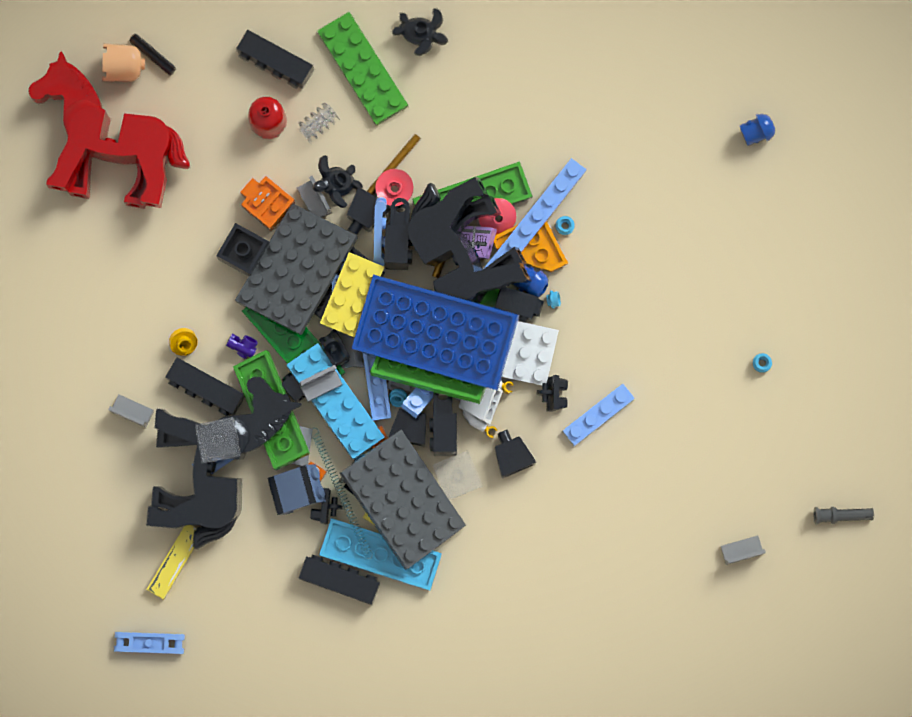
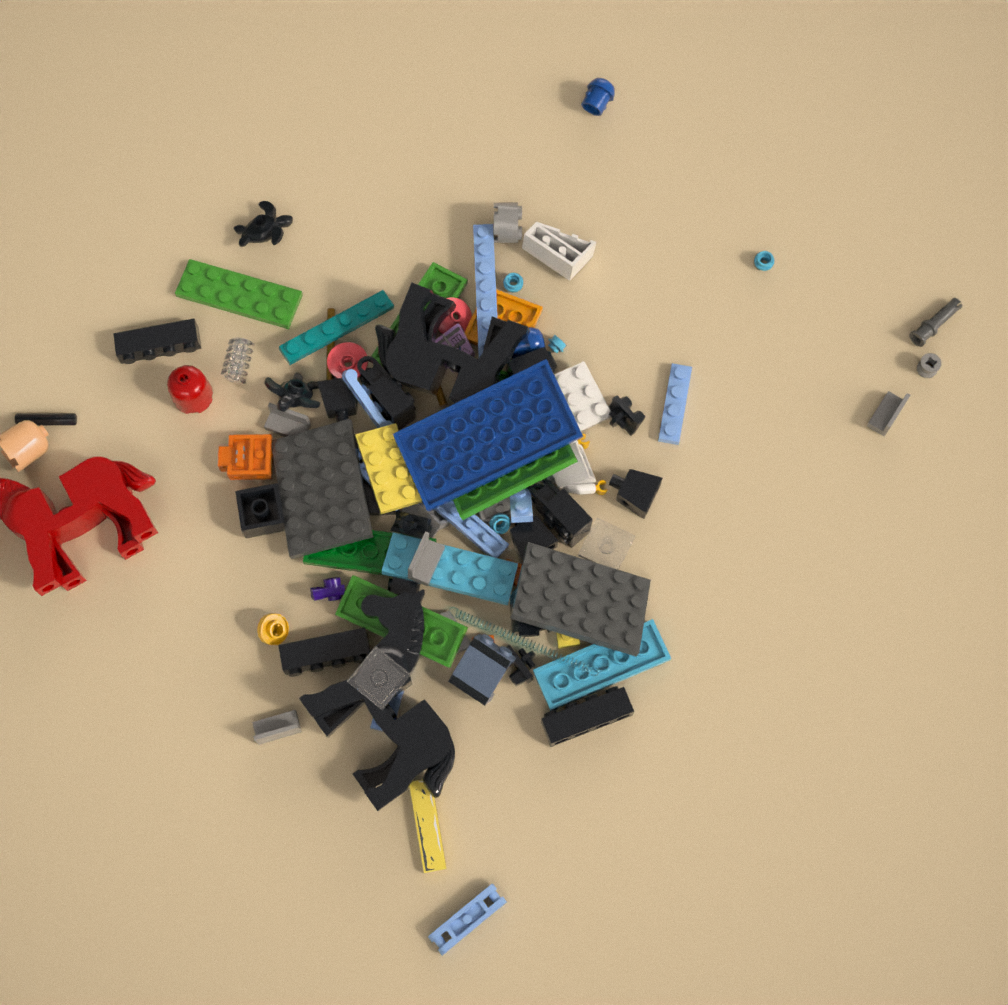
camera: 40 degrees left, 10 degrees down
none -> teal plate [279,290,394,366]
none -> light grey brick [494,202,522,243]
none -> white wedge [522,222,596,281]
none -> light grey wheel [917,353,941,378]

